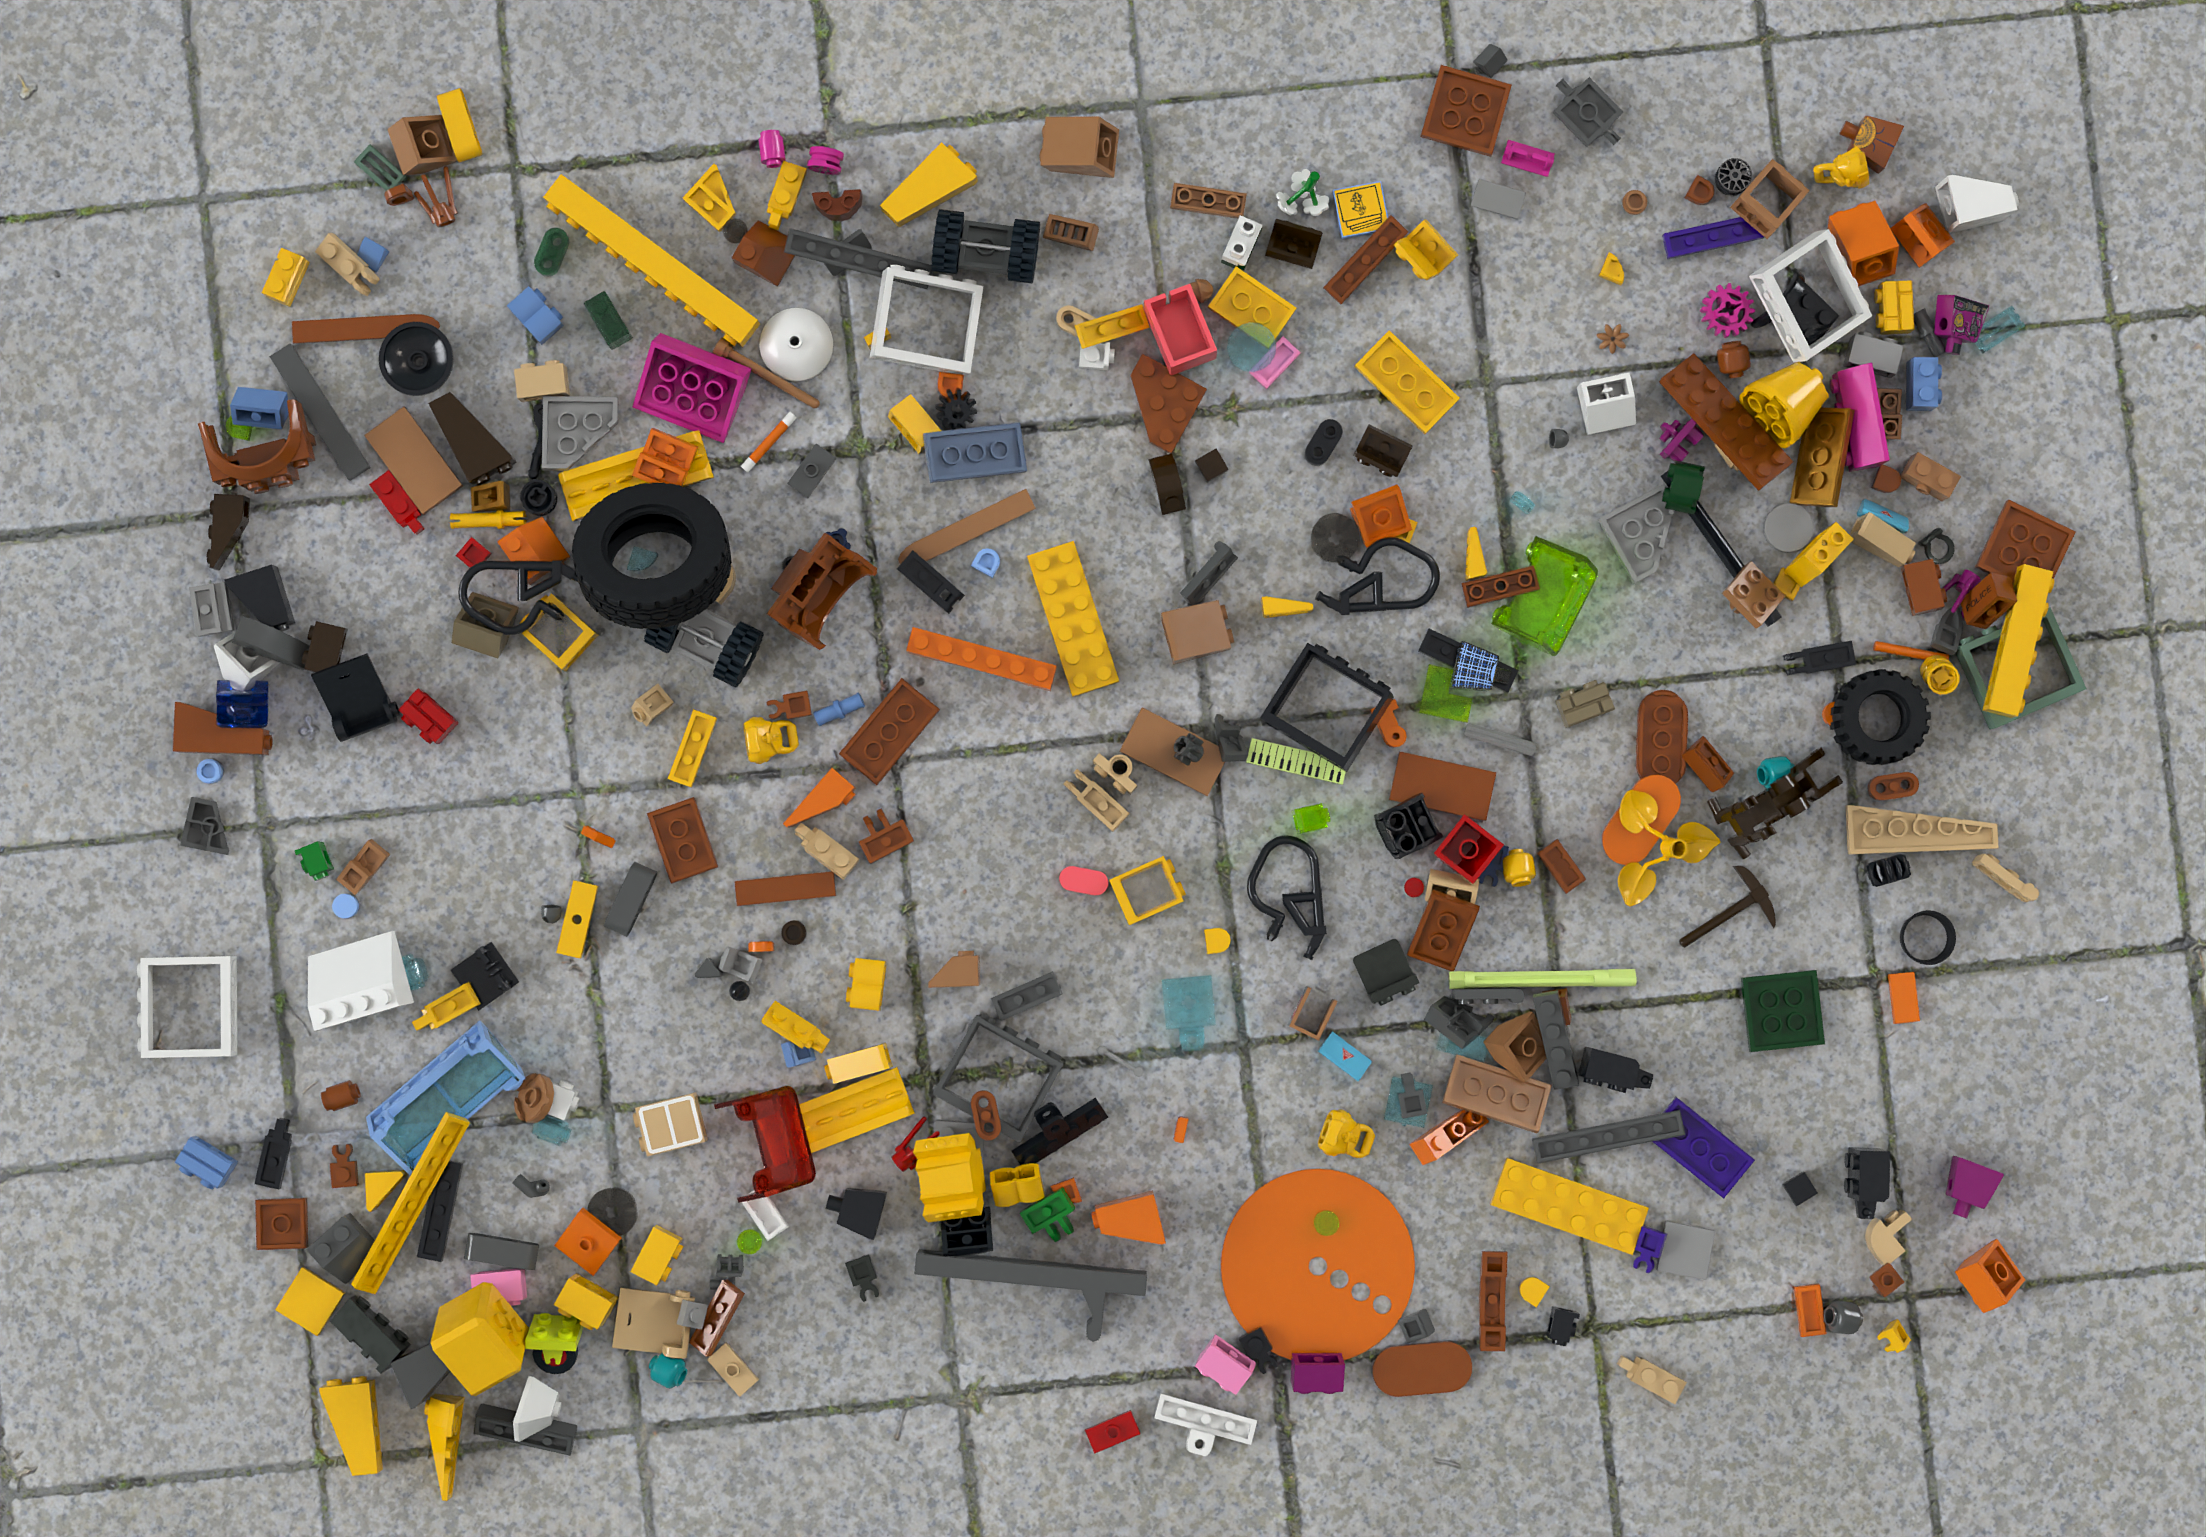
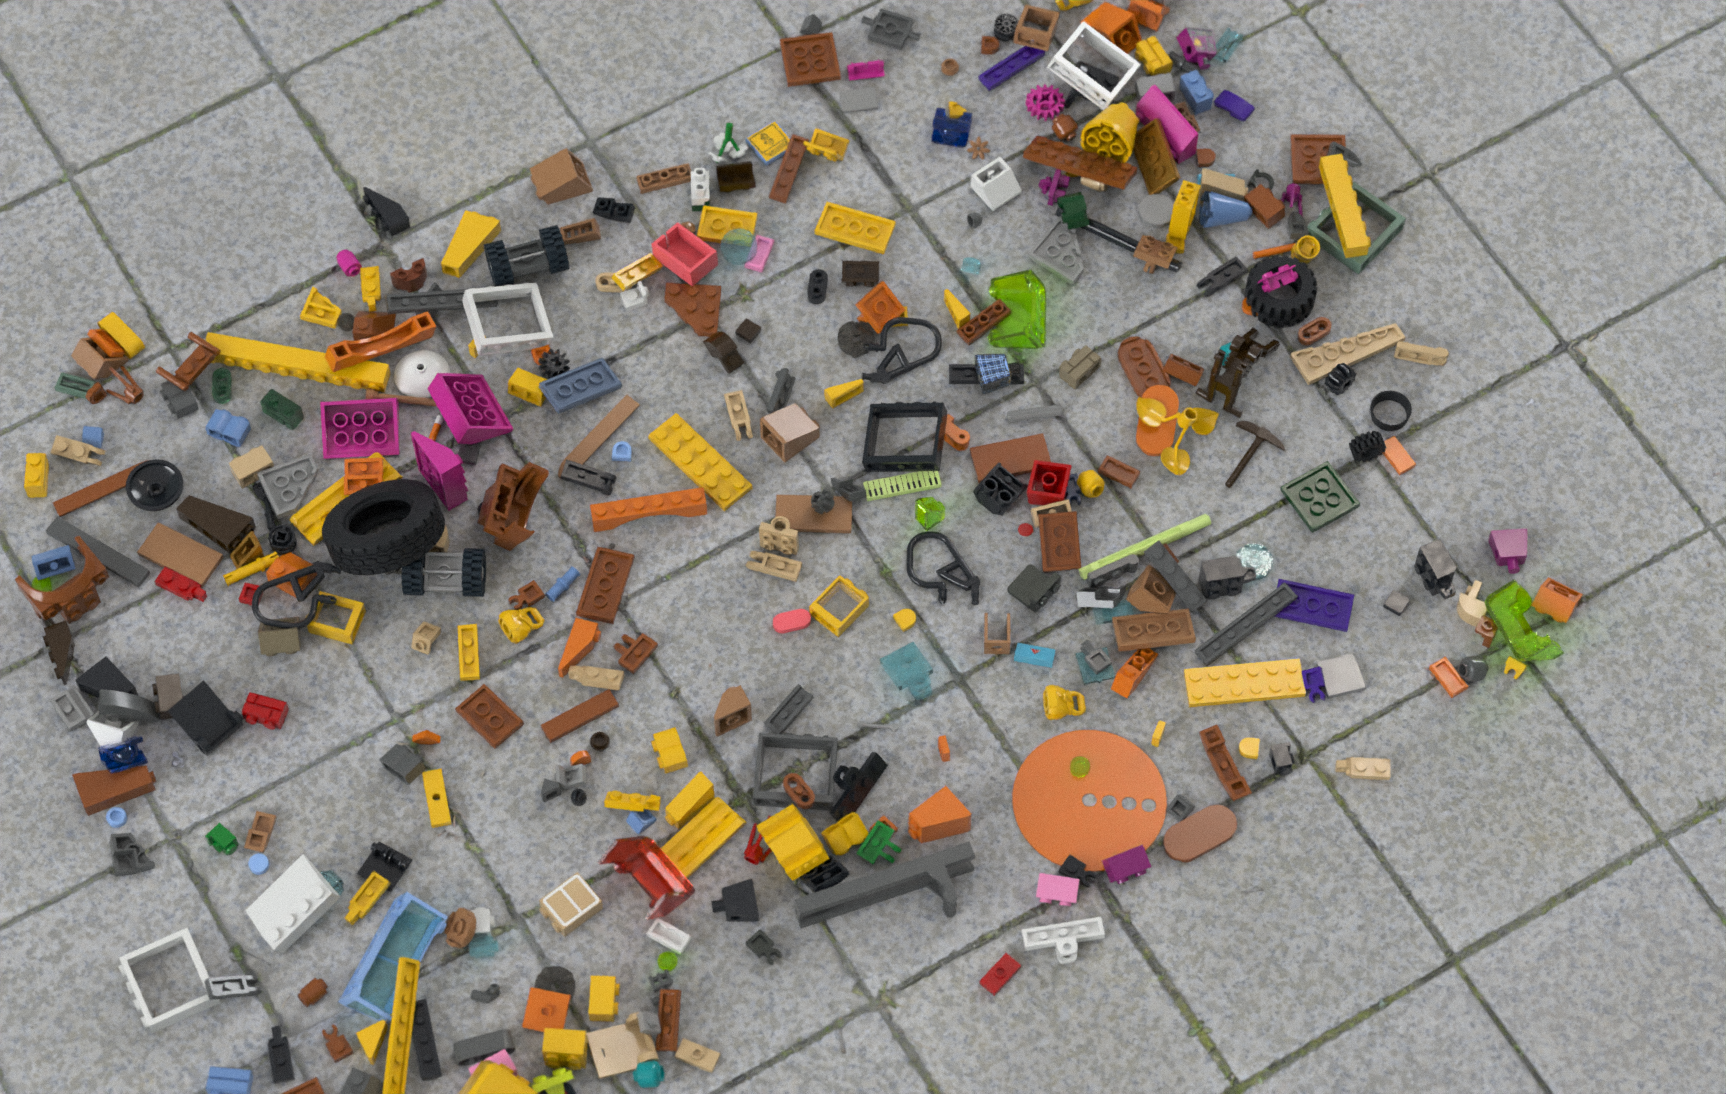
camera: 25 degrees left, 25 degrees down
dark grey hinge [541,905,561,924] -> none
dark grey beam [604,862,658,937] -> none
dark pink wheel [807,146,844,175] -> none
clear neon green plate [1418,664,1473,723] -> none
medium nougat brick [1900,452,1961,501] -> none
dark orange brick [1961,572,2017,629] -> none
none -> orange tile [87,329,125,358]
none -> dark orange plate [156,332,221,391]
none -> dark grey brick [160,381,199,419]
none -> hinge [204,975,262,1000]
none -> orange arch [325,311,436,372]
none -> black slope [362,187,411,237]
none -> dark grey brick [379,744,426,785]
none -> dark pink slope [411,431,468,511]
none -> dark pink slope [427,373,513,444]
none -> black slope [593,197,635,223]
none -> tan hinge [724,390,753,441]
none -> clear blue piece [931,107,972,148]
none -> yellow tile [1151,721,1166,747]
none -> medium blue cone [1199,191,1252,228]
none -> dark purple slope [1213,89,1255,122]
none -> clear light blue tile [1236,543,1273,580]
none -> dark pink hinge [1258,264,1298,292]
none -> dark grey plate [1327,142,1362,167]
none -> black tyre [1349,431,1386,462]
none -> clear neon green windscreen [1485,579,1564,661]

